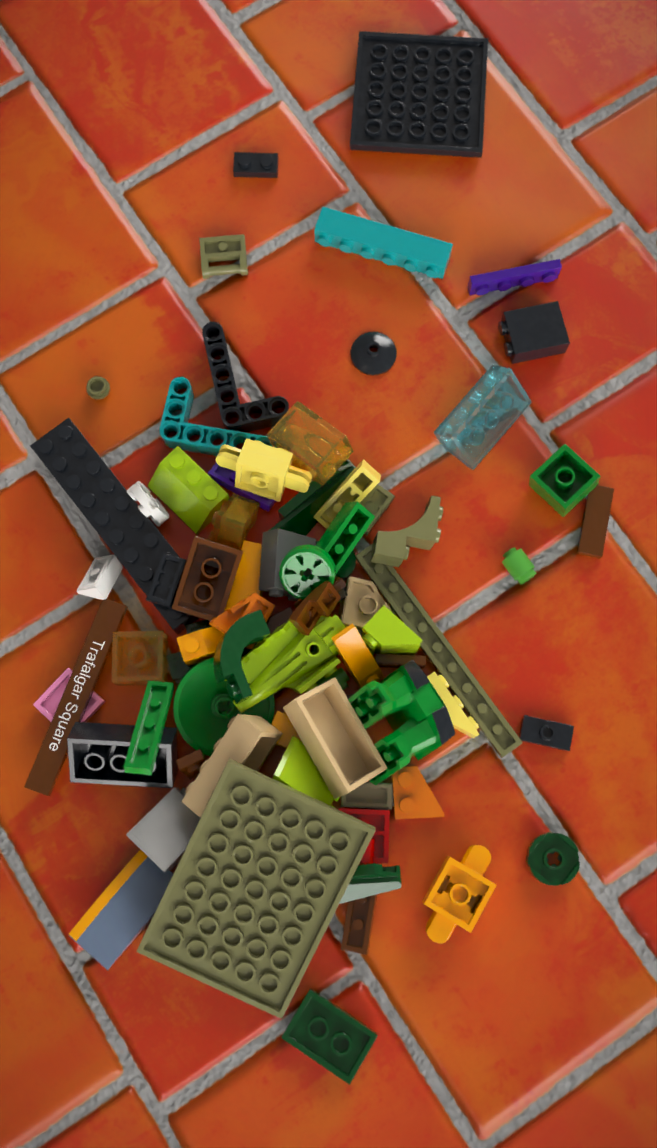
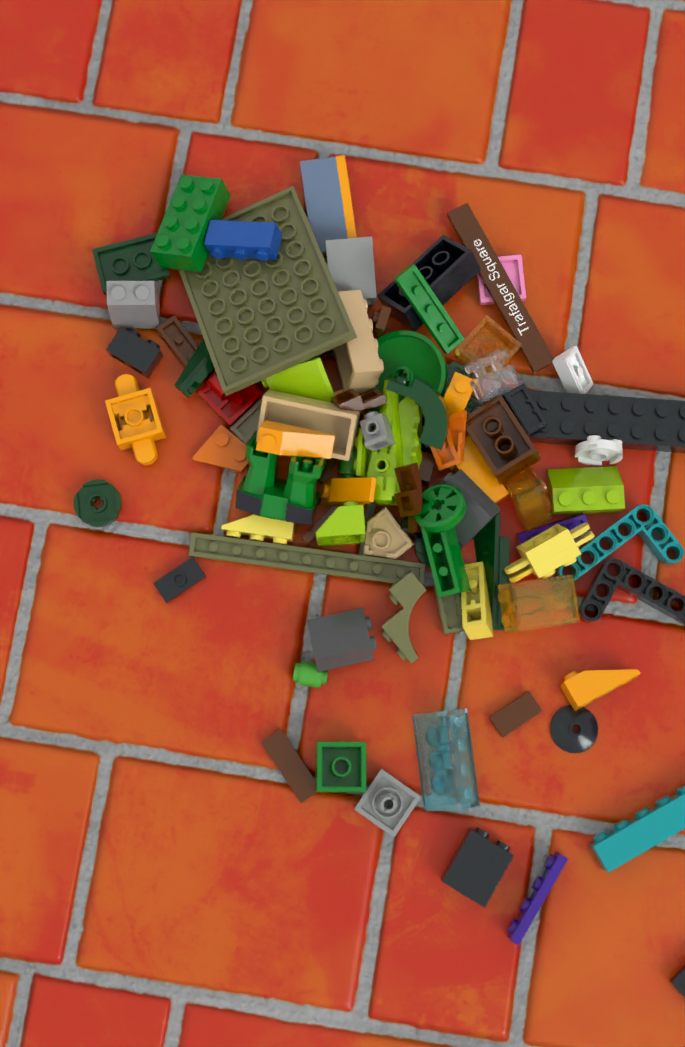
camera: 130 degrees right, 5 degrees up
none -> light grey slope [106,281,160,329]
none -> black brick [106,327,163,379]
none -> green brick [150,175,231,272]
none -> blue brick [204,220,282,261]
none -> light orange slope [256,420,336,459]
none -> dark grey brick [307,608,377,672]
none -> reddish brown slope [331,388,387,410]
none -> light grey plate [354,769,421,837]
none -> light grey brick [360,411,395,452]
none -> clear plate [465,349,522,403]
none -> reddish brown tile [489,691,542,738]
none -> light orange slope [560,669,641,711]

